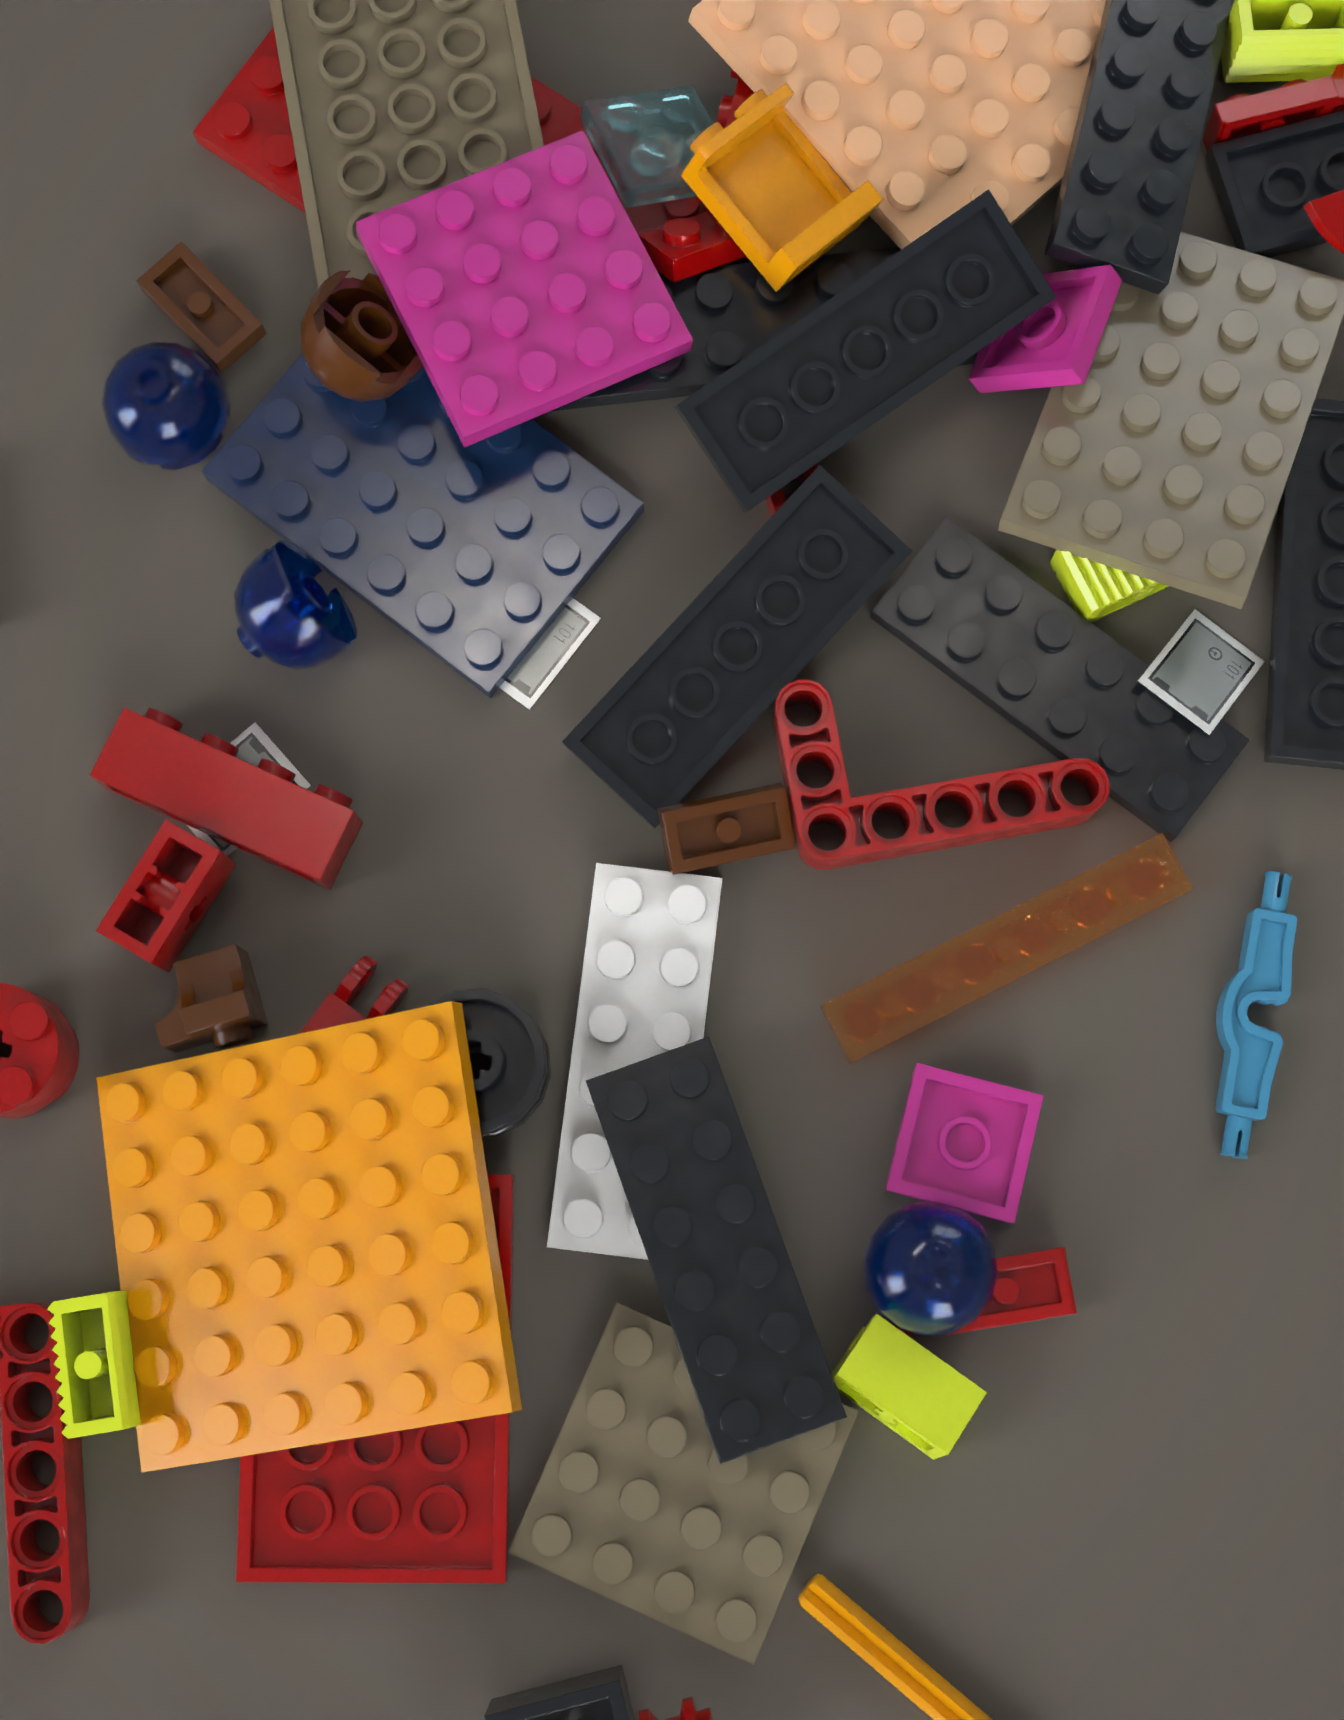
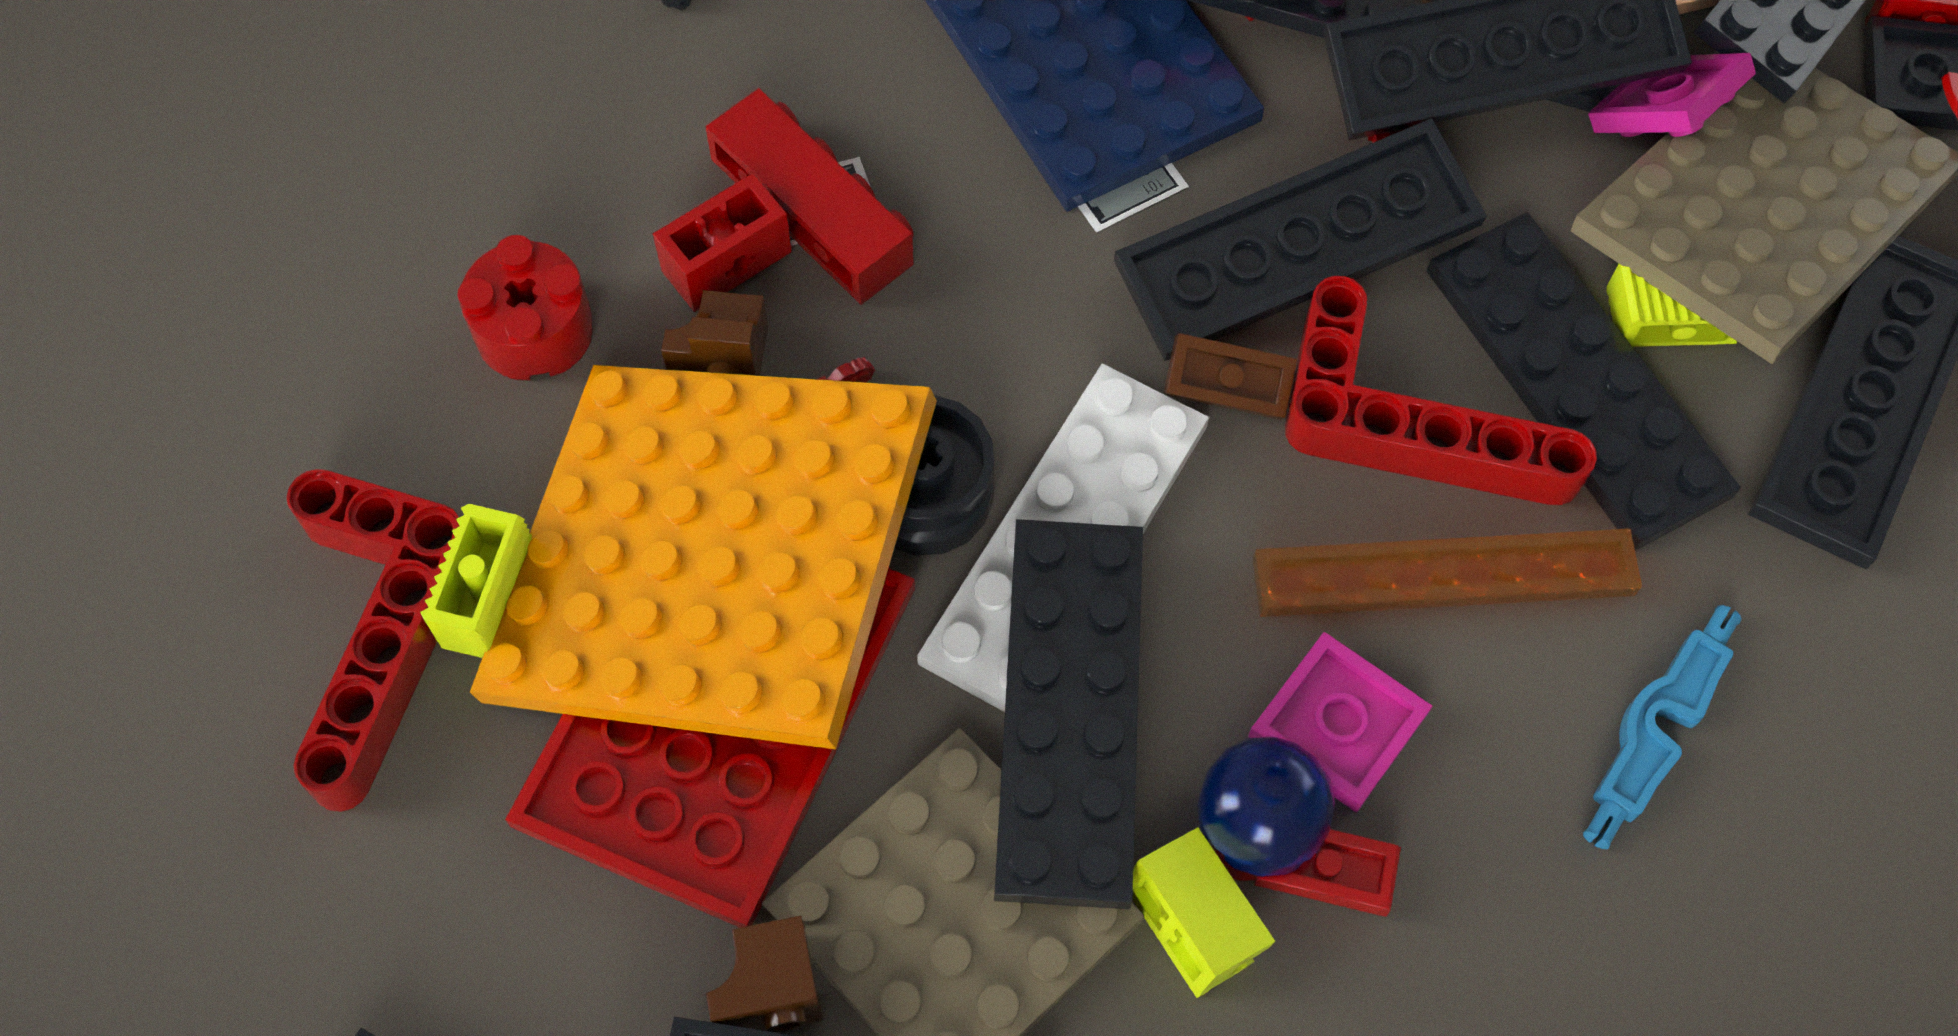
camera: 20 degrees right, 15 degrees down
clear blue cylinder [234,541,358,670] -> none
sticker [1138,609,1265,735] -> none
none -> reddish brown brick [706,915,823,1033]

